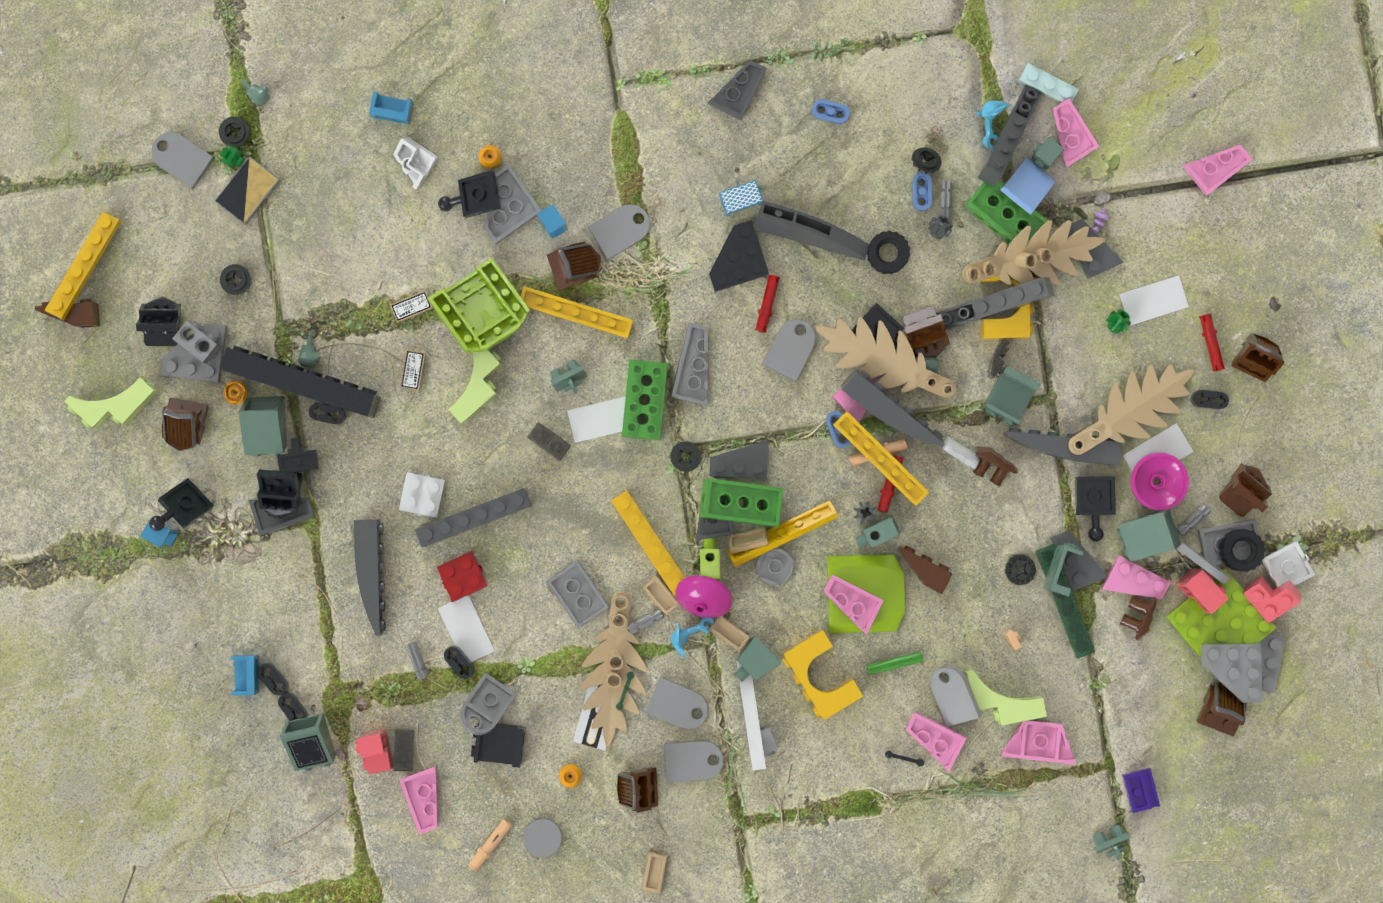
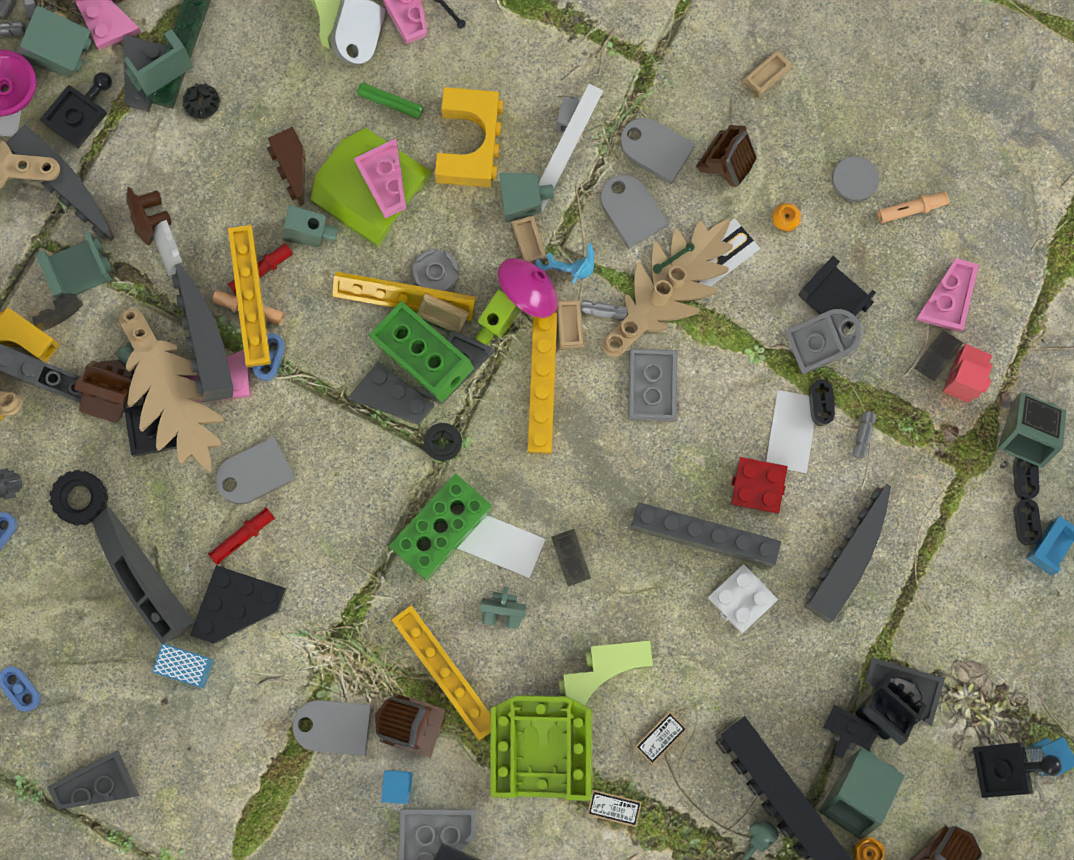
camera: 145 degrees left, 10 degrees down
black beam [309,403,346,424] -> none
light grey wing [670,322,708,406] -> none
dark grey gear [853,501,877,524] -> none
light nougat plate [1002,629,1022,651] -> none

